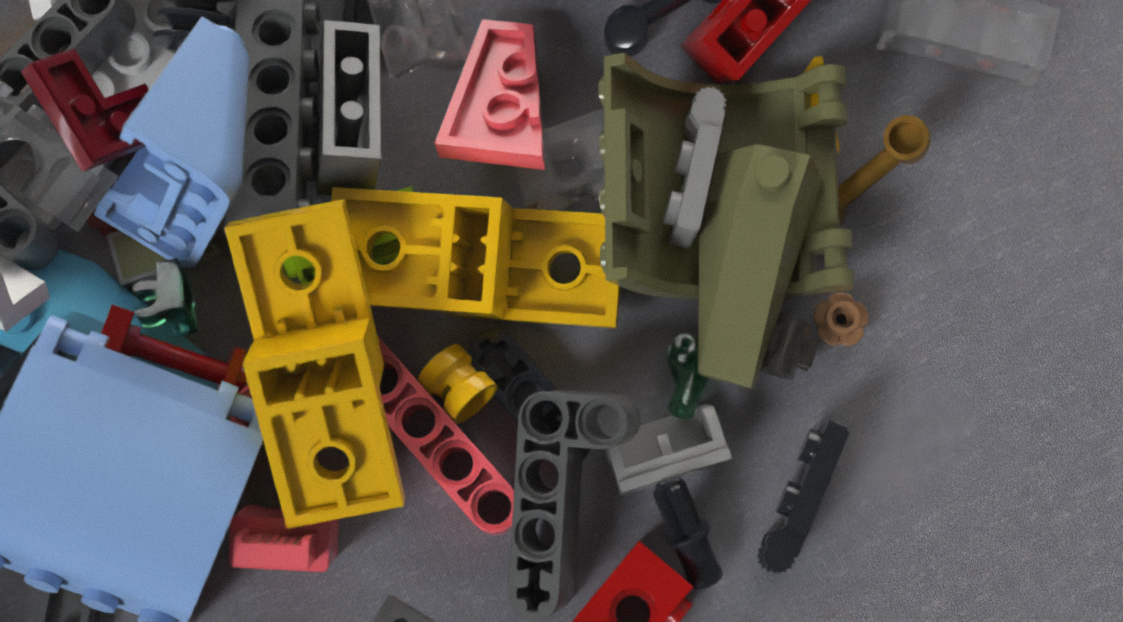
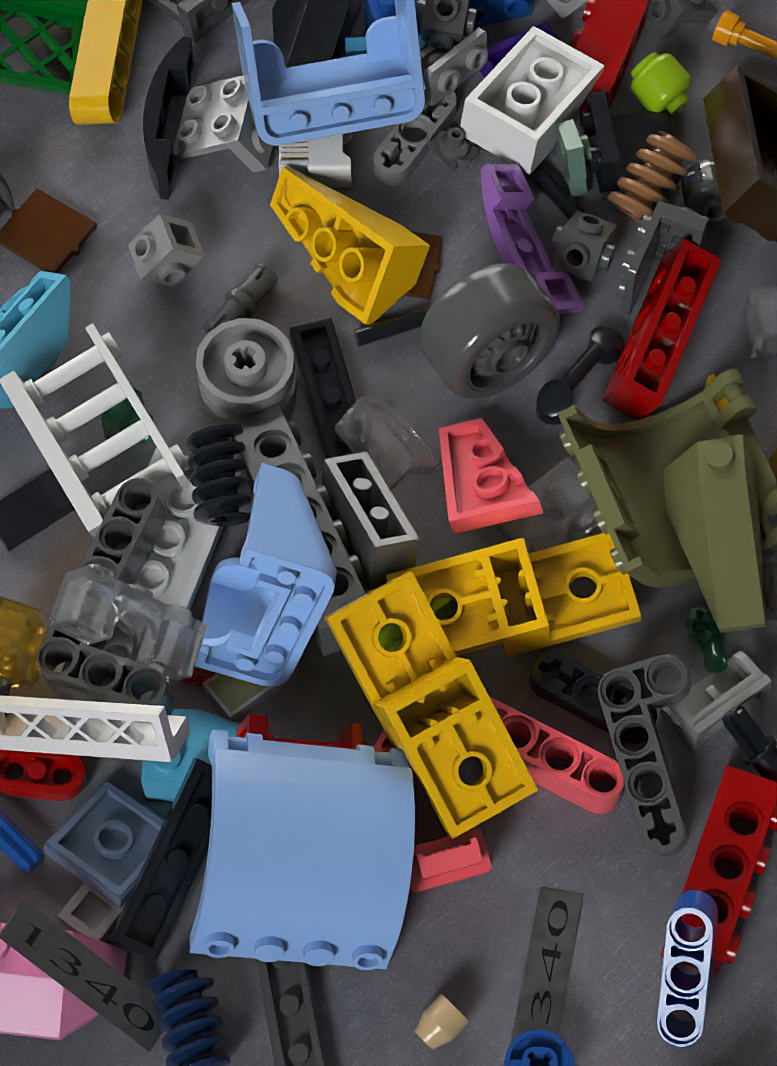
camera: 20 degrees left, 15 degrees down
dark red tile [21,48,149,172] -> none
clear green tile [133,258,198,337] -> none
yellow wheel [418,344,498,424] -> none
light grey hinge [663,86,727,249] -> none

